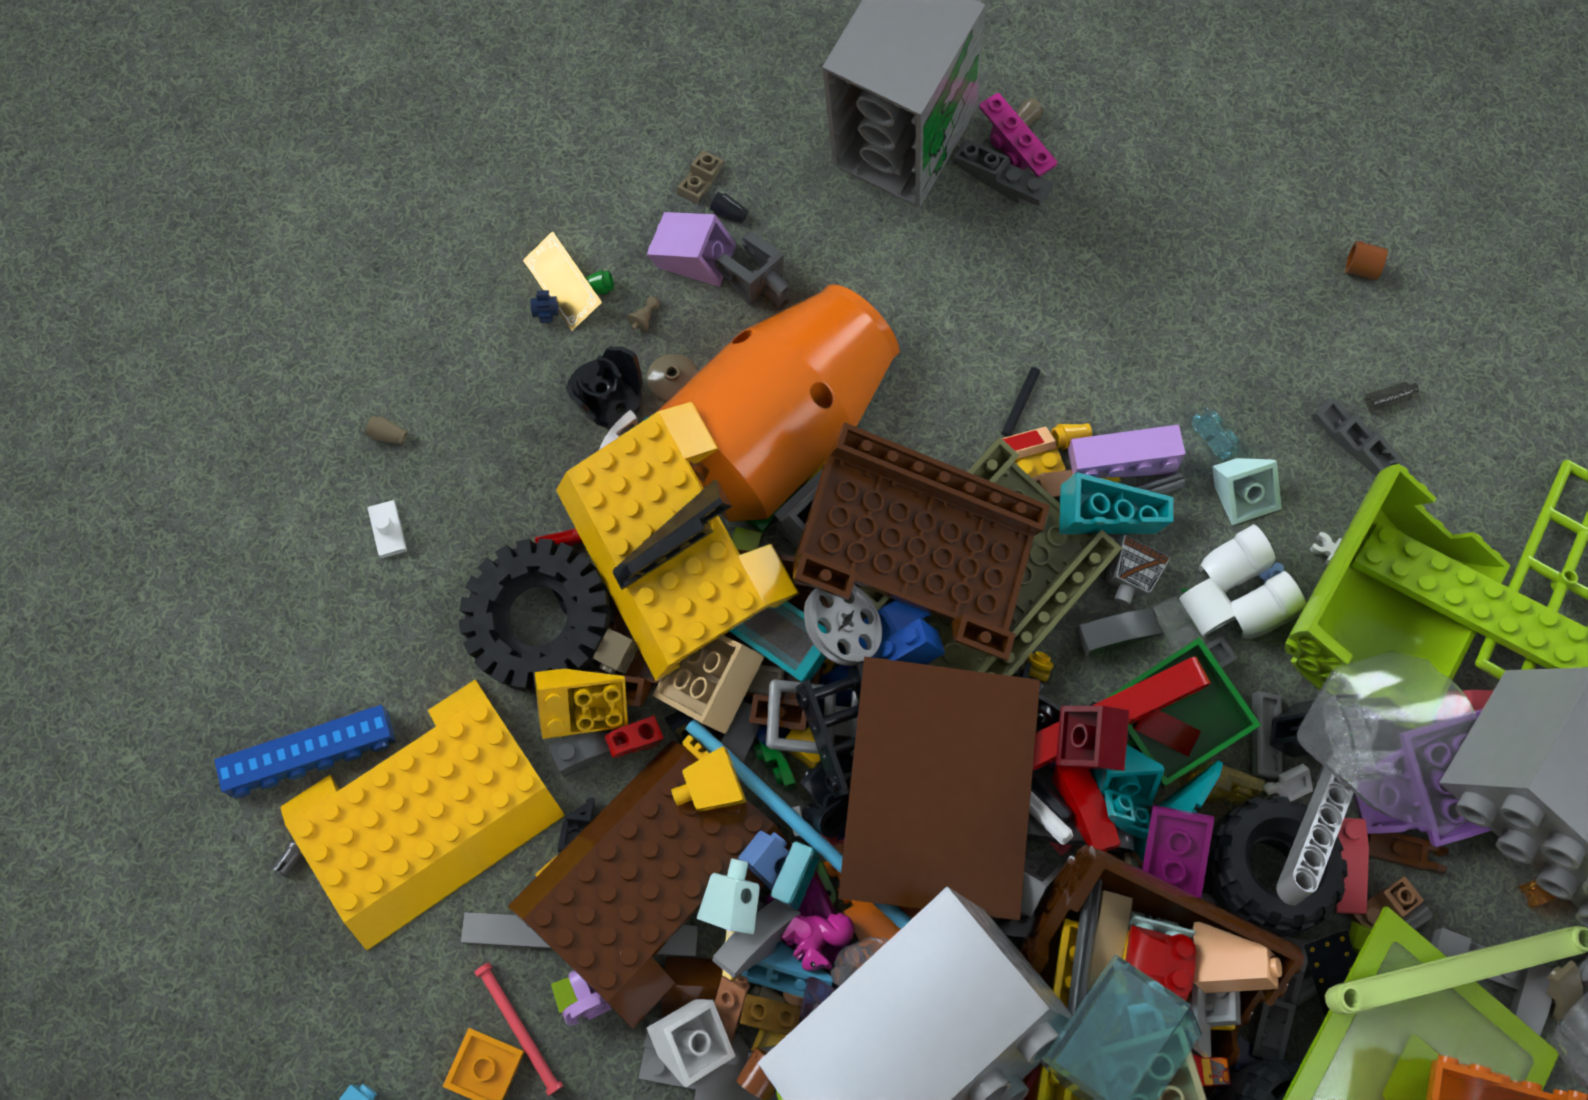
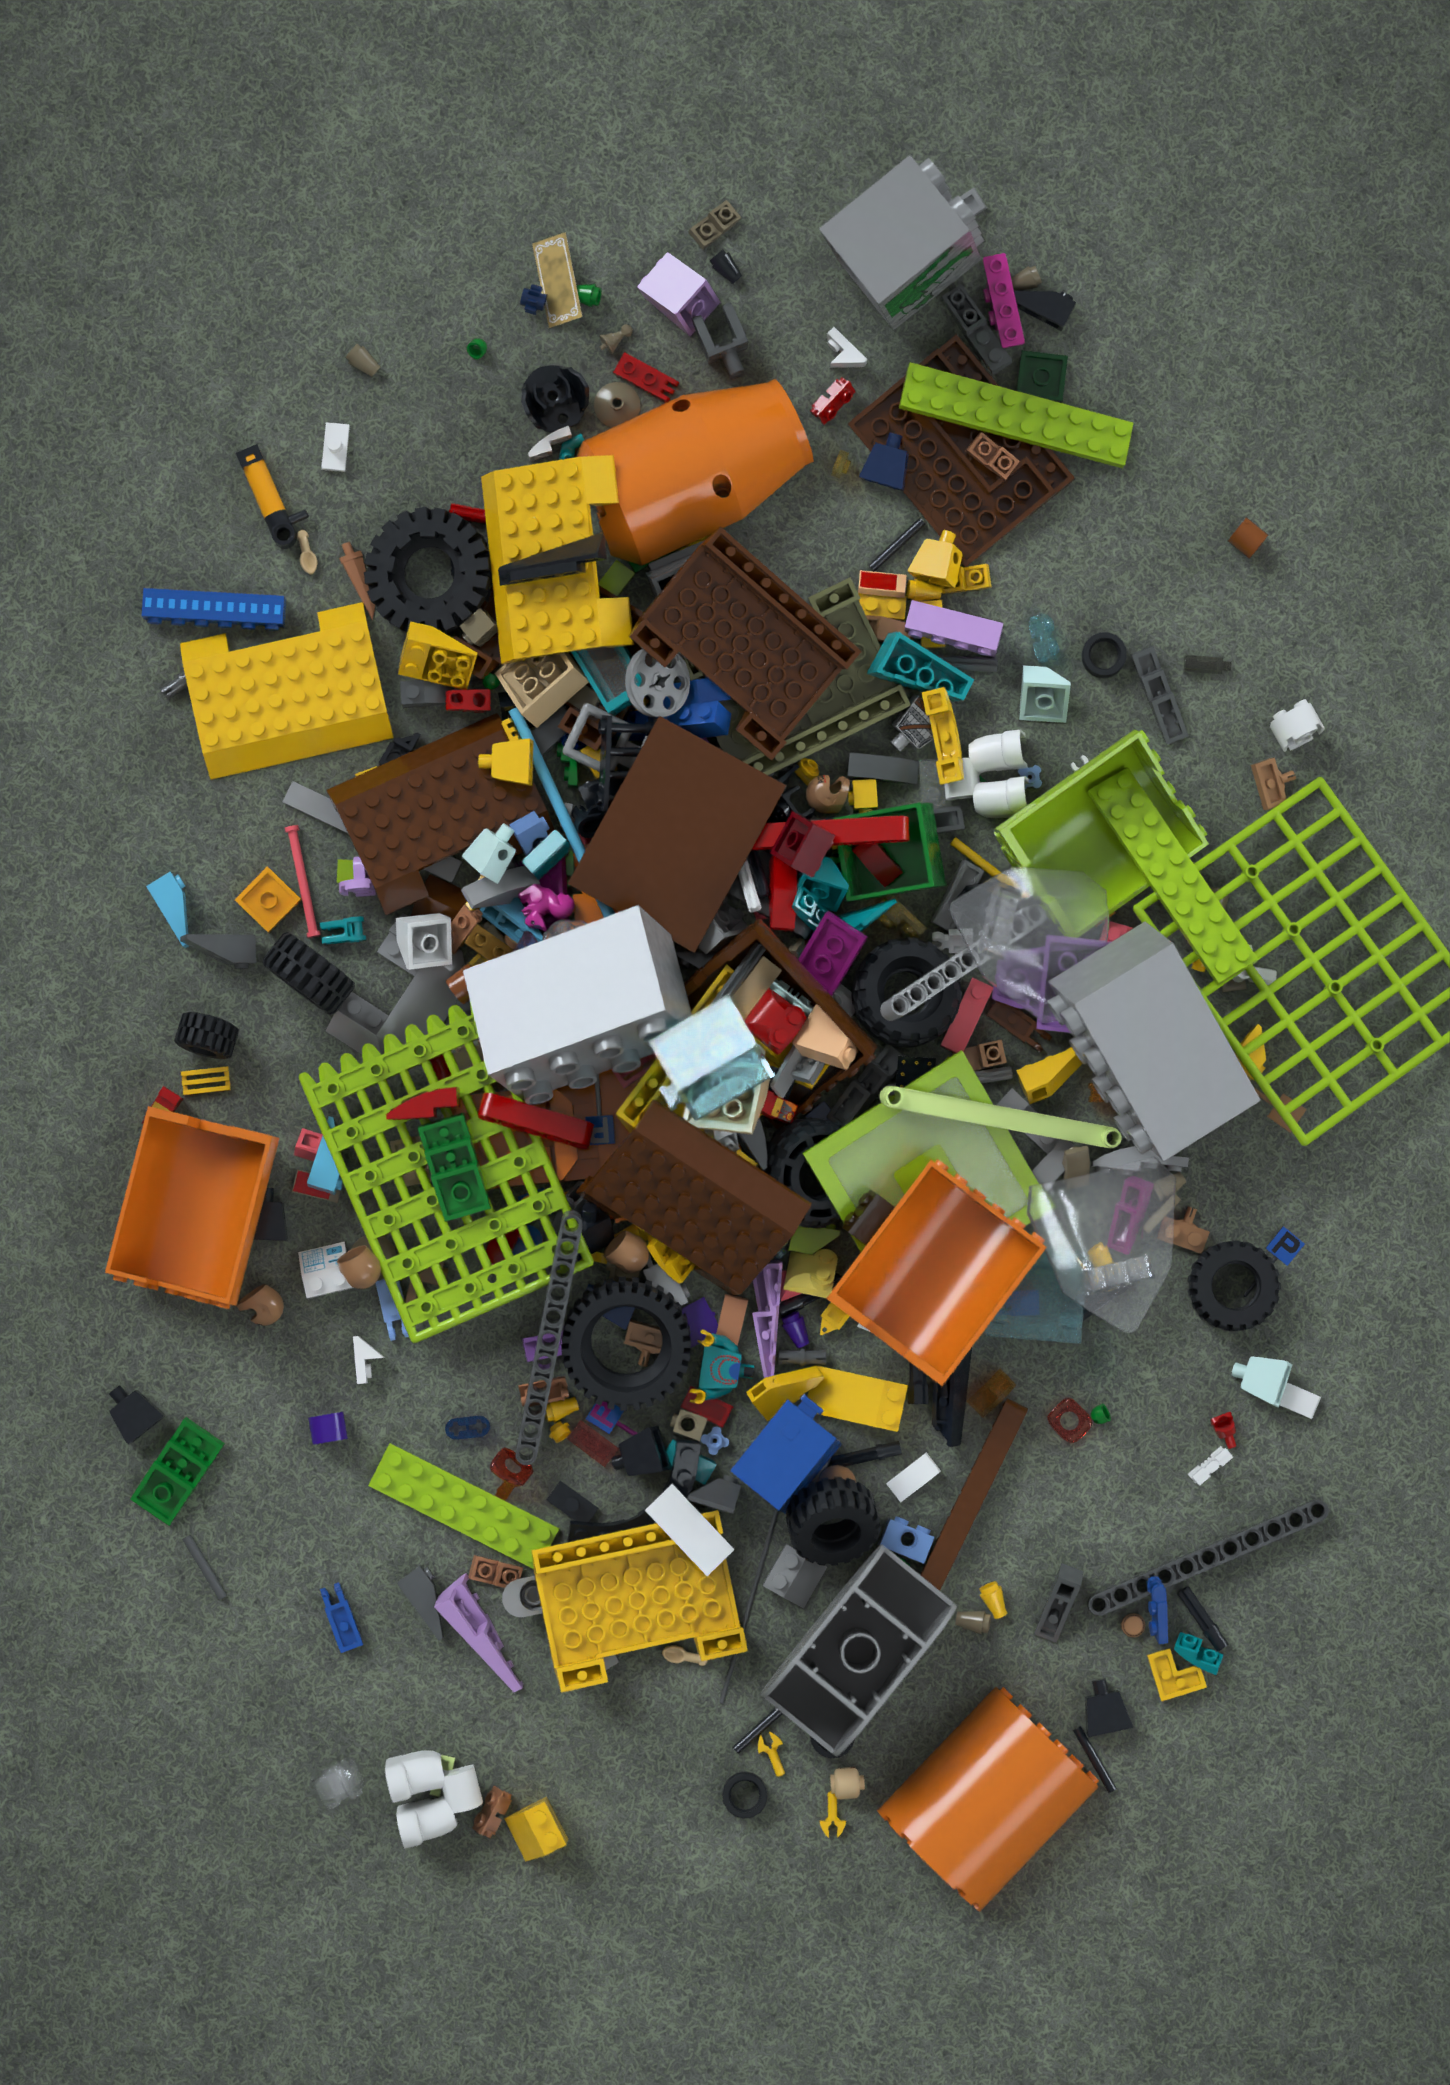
camera: 20 degrees right, 15 degrees up
none -> piece [236,444,309,549]
none -> tan piece [296,530,318,574]
none -> teal piece [320,916,366,945]
none -> nougat bar [339,542,375,621]
none -> green hinge [467,338,487,359]
none -> green hinge [482,673,501,690]
none -> red hinge [613,352,679,403]
none -> medium nougat helmet [806,775,850,814]
none -> red hinge [810,377,856,425]
none -> white slope [827,327,867,368]
none -> clear yellow plate [831,450,851,479]
none -> reddish brown slope [847,334,1076,567]
none -> yellow brick [848,779,878,813]
none -> dark blue torso [859,432,908,491]
none -> lime plate [899,362,1133,469]
none -> yellow torso [908,530,962,588]
none -> yellow slope [922,687,964,785]
none -> yellow slope [941,564,992,594]
none -> yellow bar [950,837,1030,902]
none -> nougat slope [966,432,1020,480]
none -> black slope [1014,291,1076,332]
none -> yellow slope [1016,1047,1083,1104]
none -> dark green plate [1017,350,1068,403]
none -> black tyre [1081,632,1127,678]
none -> medium nougat plate [1251,758,1296,810]
none -> white brick [1270,699,1325,752]

